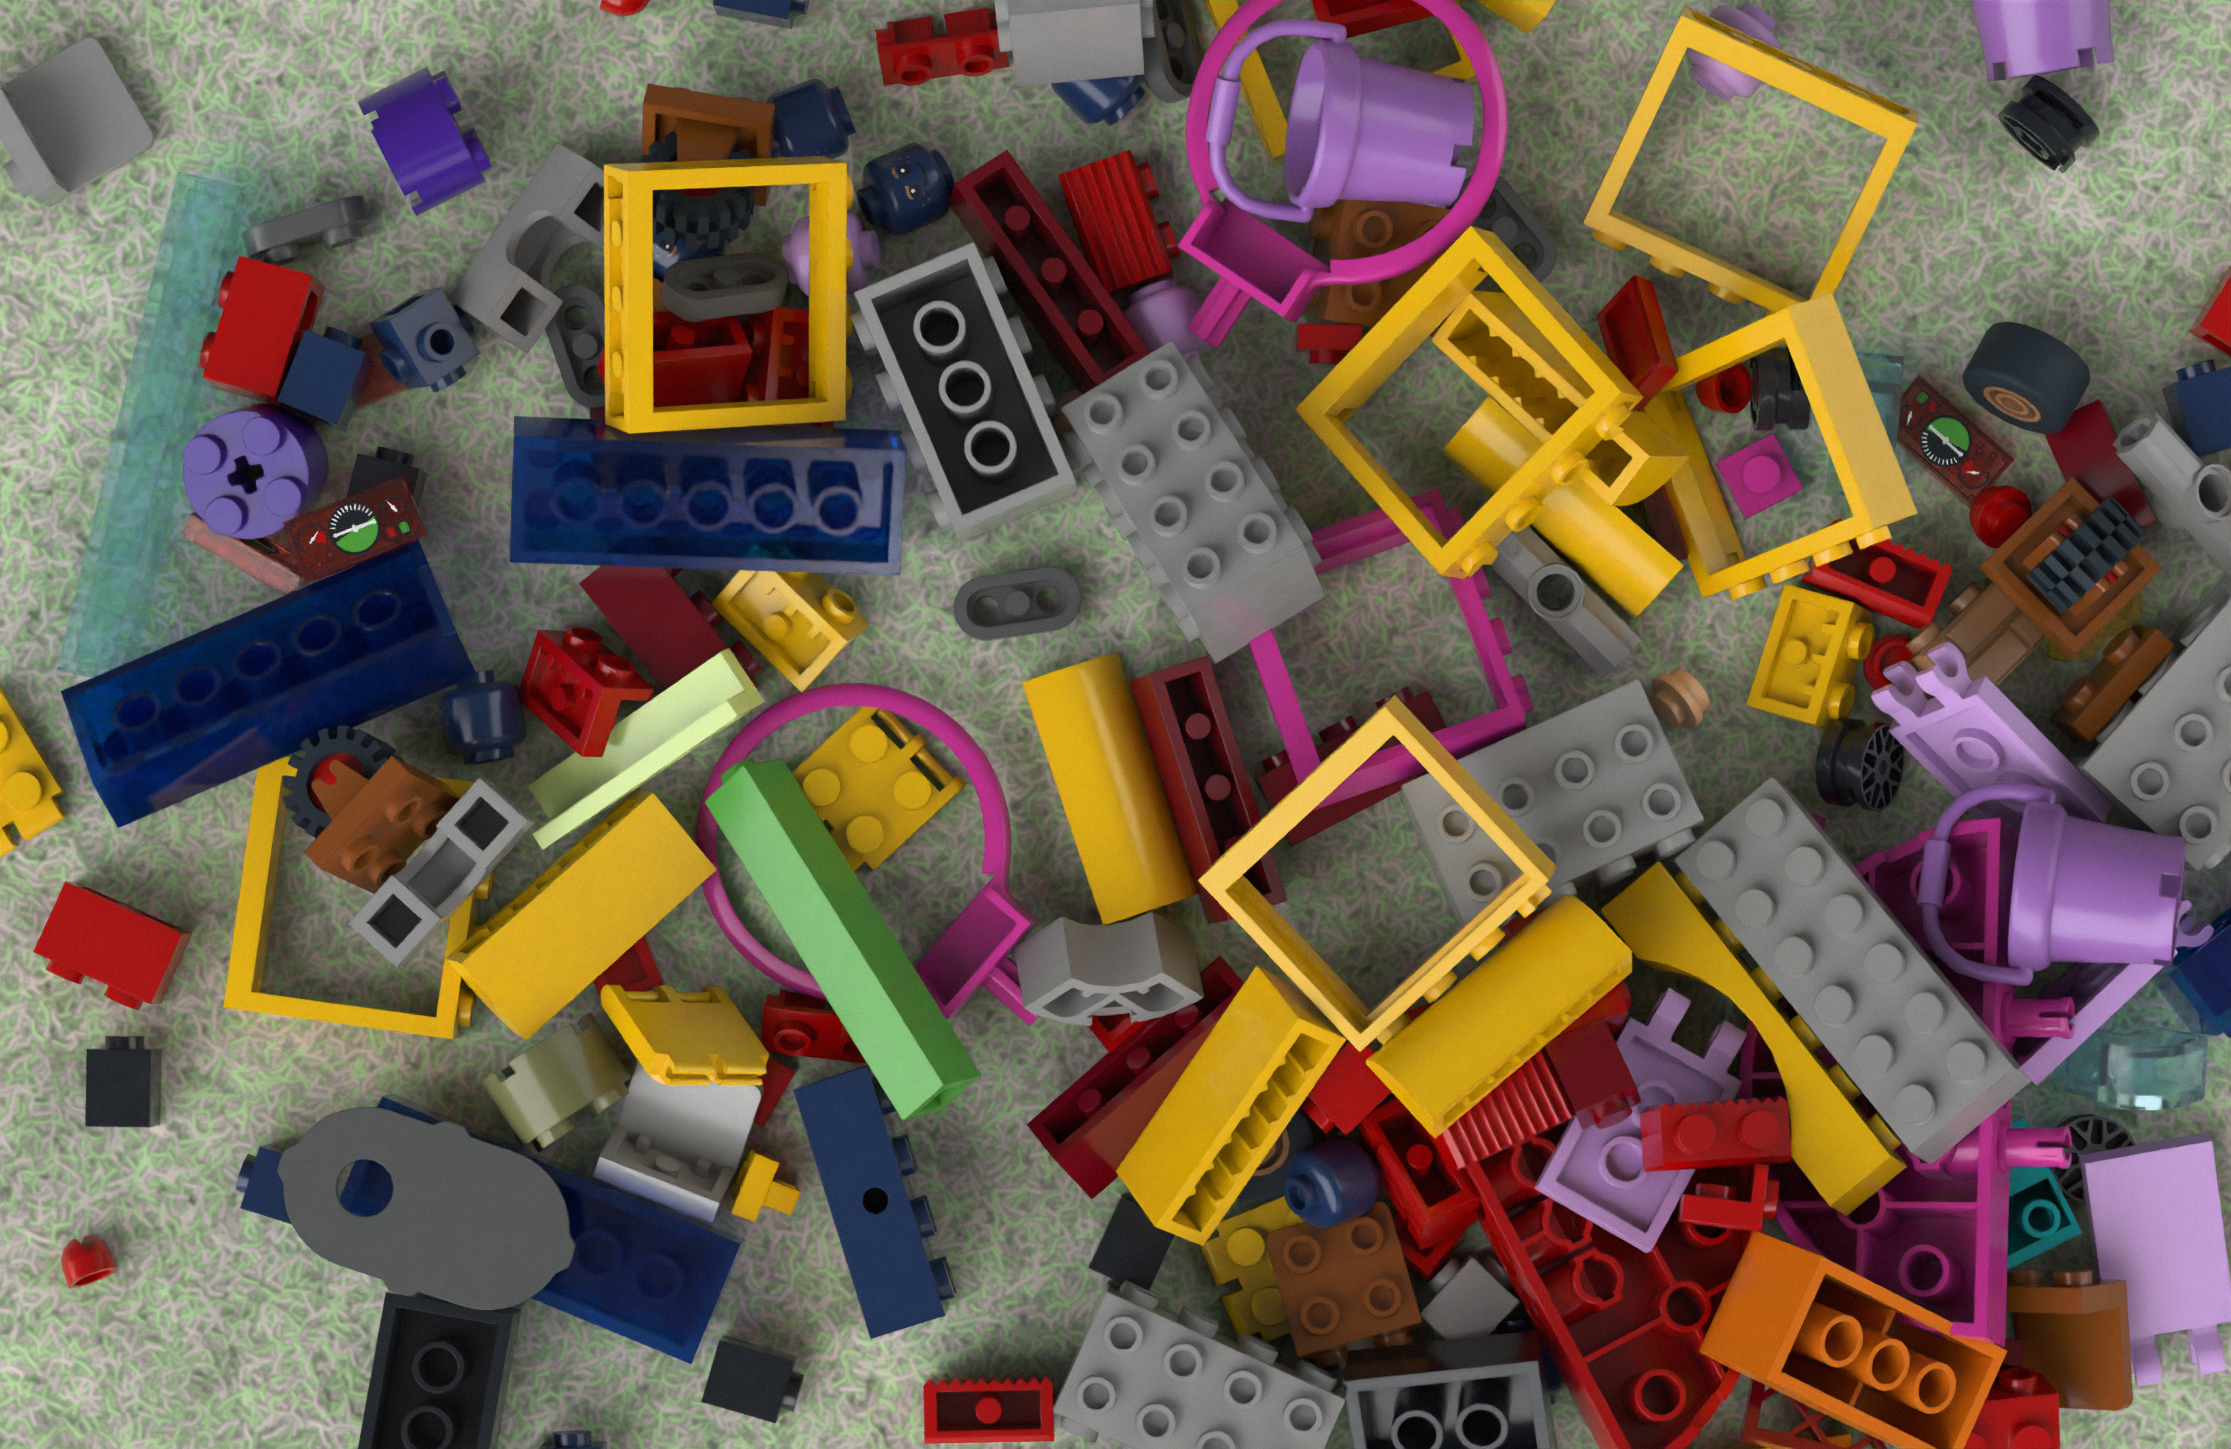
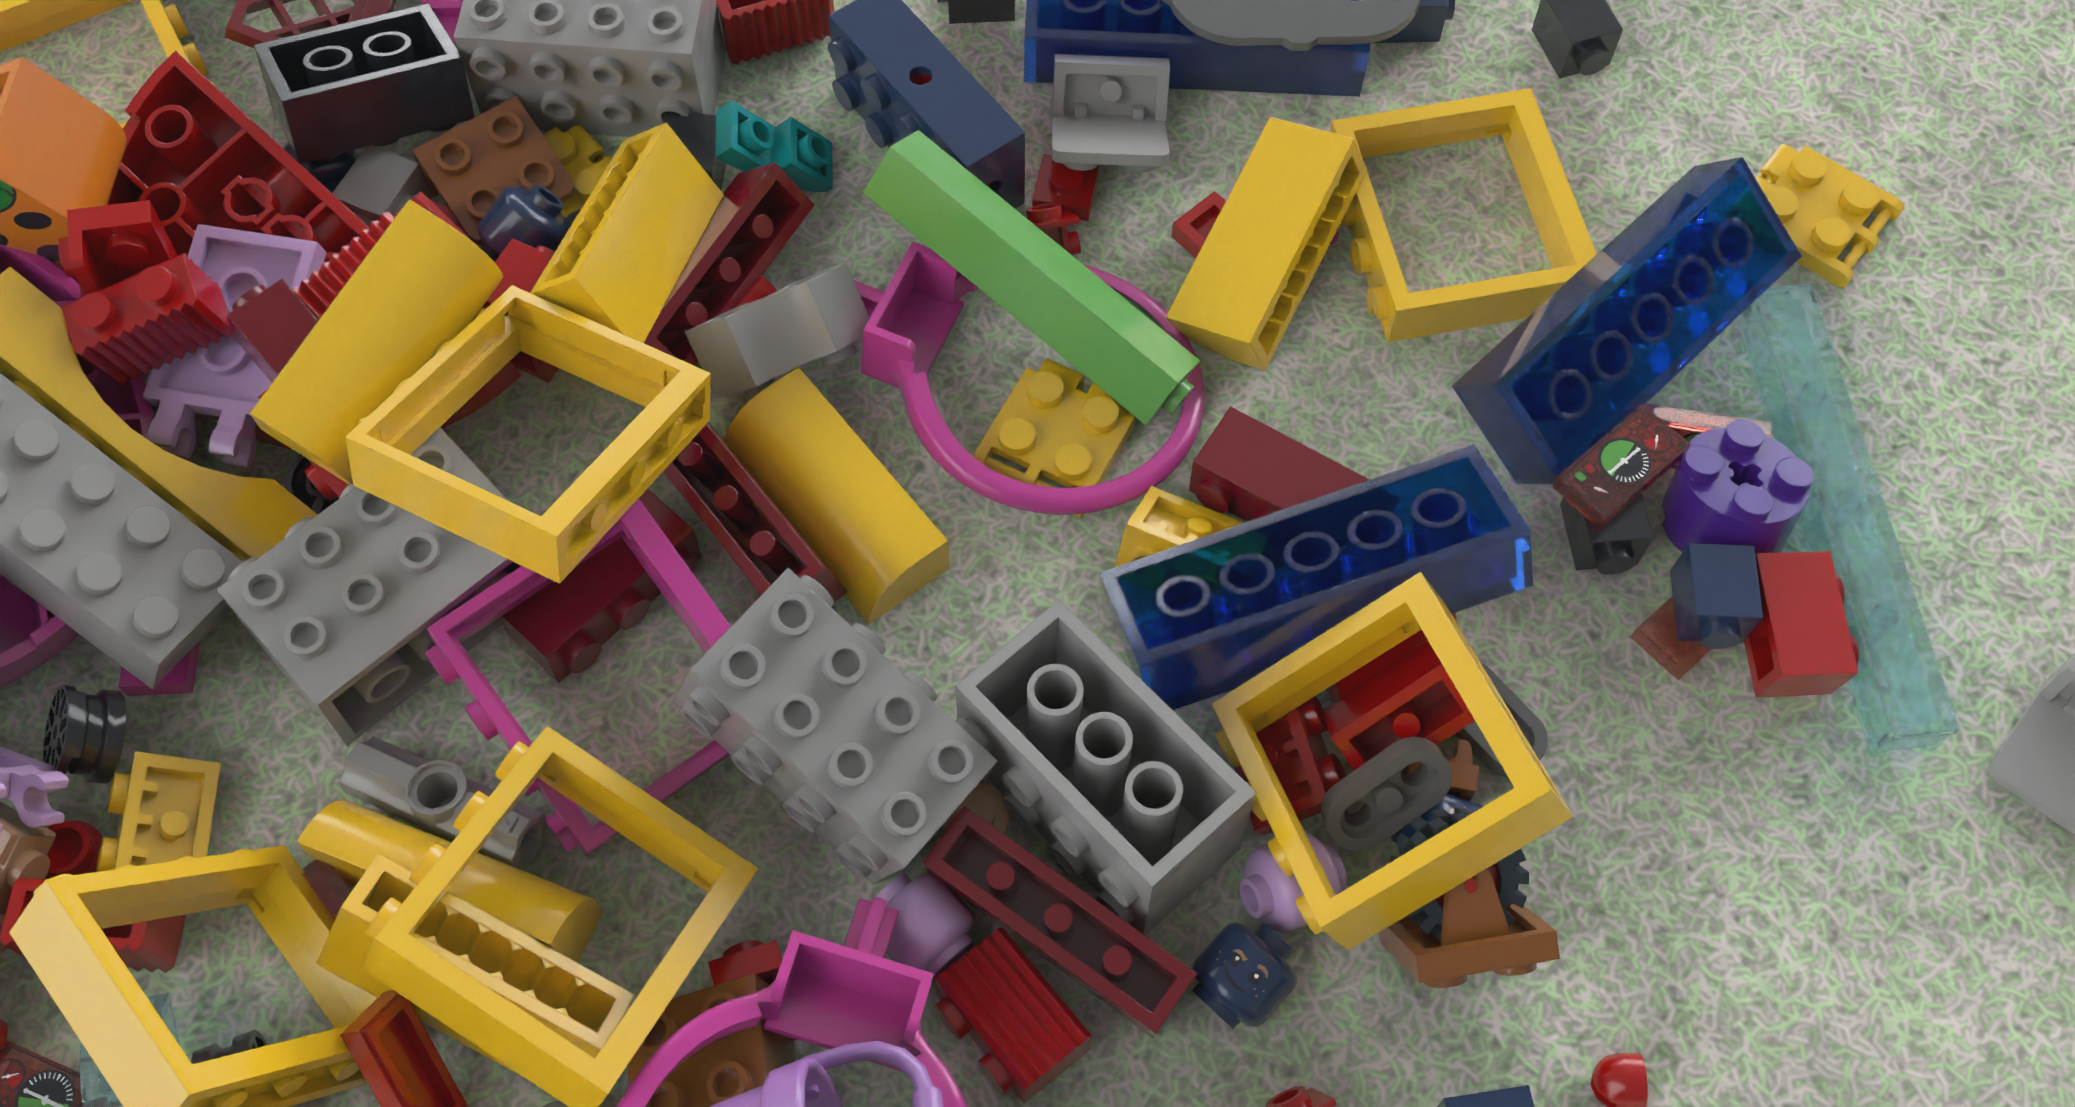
camera: 155 degrees right, 25 degrees down
red brick [33,881,192,1010] -> none
dark grey plate [241,196,371,266] -> none
dark orange plate [283,726,460,894] -> none
light grey arch [348,777,536,967] -> none
dark purple brick [358,67,492,216] -> none
dark blue brick [369,287,480,392] -> none
dark blue head [438,670,526,765] -> none
light grey arch [448,142,604,354] -> none
olive brick [481,1012,632,1153] -> none
red bracket [519,625,654,757] -> none
yellowish green fence [527,648,765,850] -> none
yellow plate [601,985,770,1086] -> none
yellow tile [724,1146,801,1223] -> none
dark blue head [766,79,856,159] -> none
dark grey plate [954,567,1081,641] -> none
light nougat plate [1651,668,1710,729] -> none
dark pink plate [1714,433,1803,520] -> none
none -> teal slope [715,100,833,192]

